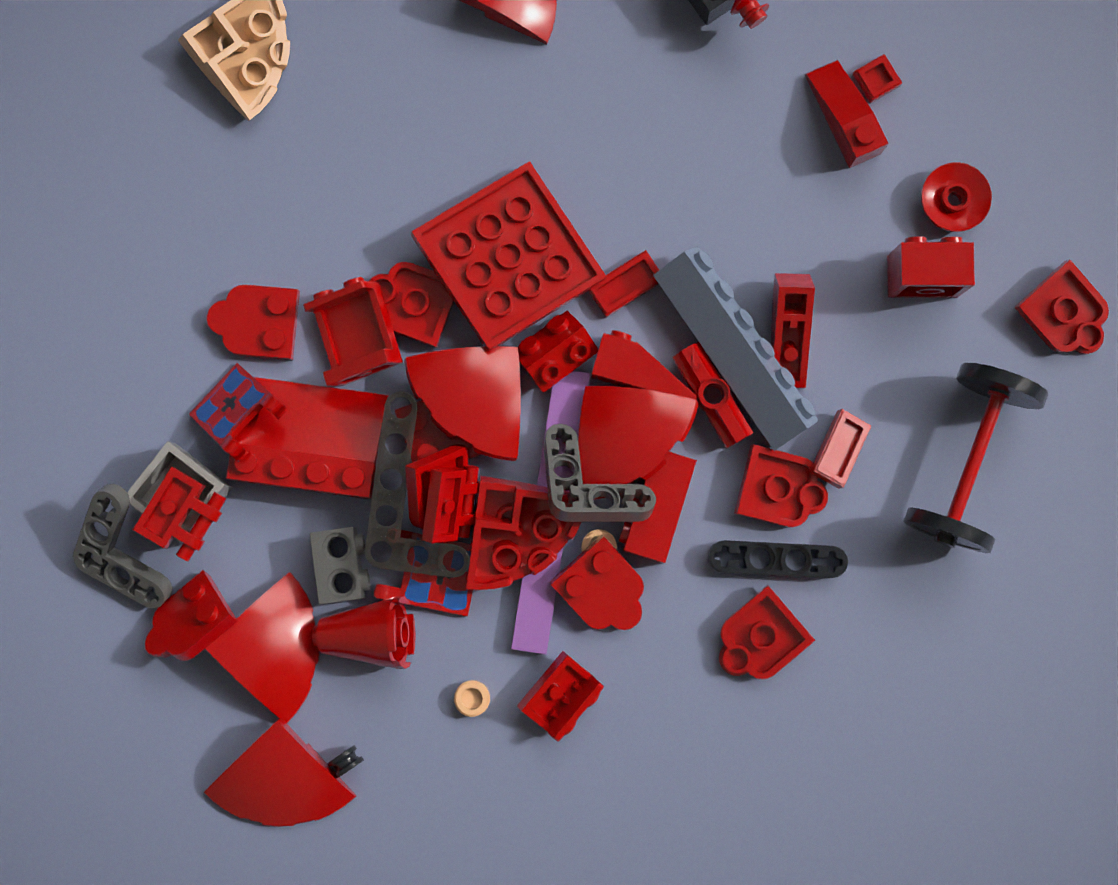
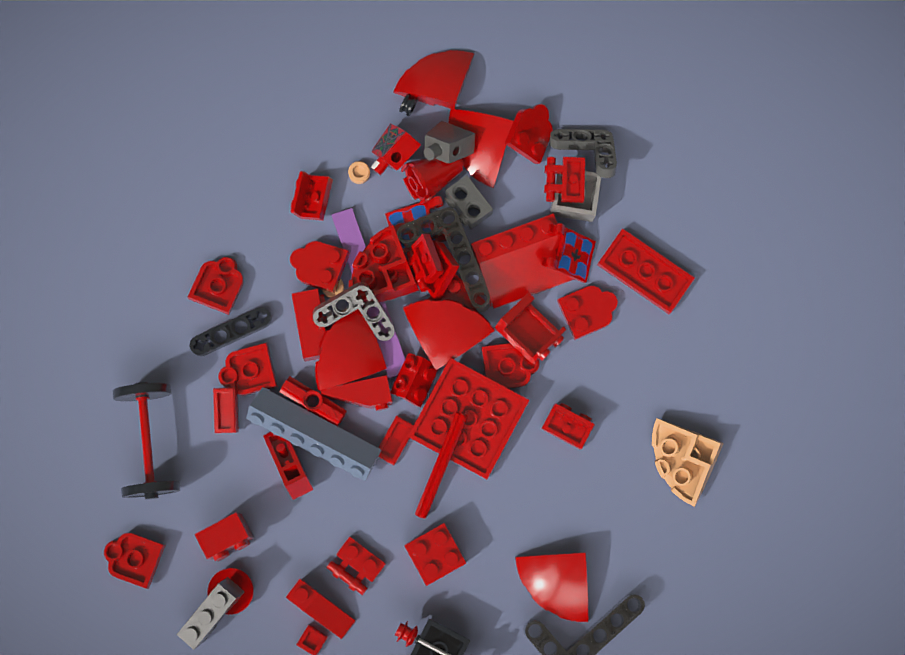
camera: 145 degrees right, 5 degrees down
none -> arch [177,577,245,650]
none -> red plate [326,537,386,595]
none -> red torso [371,123,421,175]
none -> red brick [404,523,467,586]
none -> red axle [415,412,467,519]
none -> dark grey torso [424,121,475,163]
none -> red bracket [541,403,595,450]
none -> red plate [597,228,695,314]

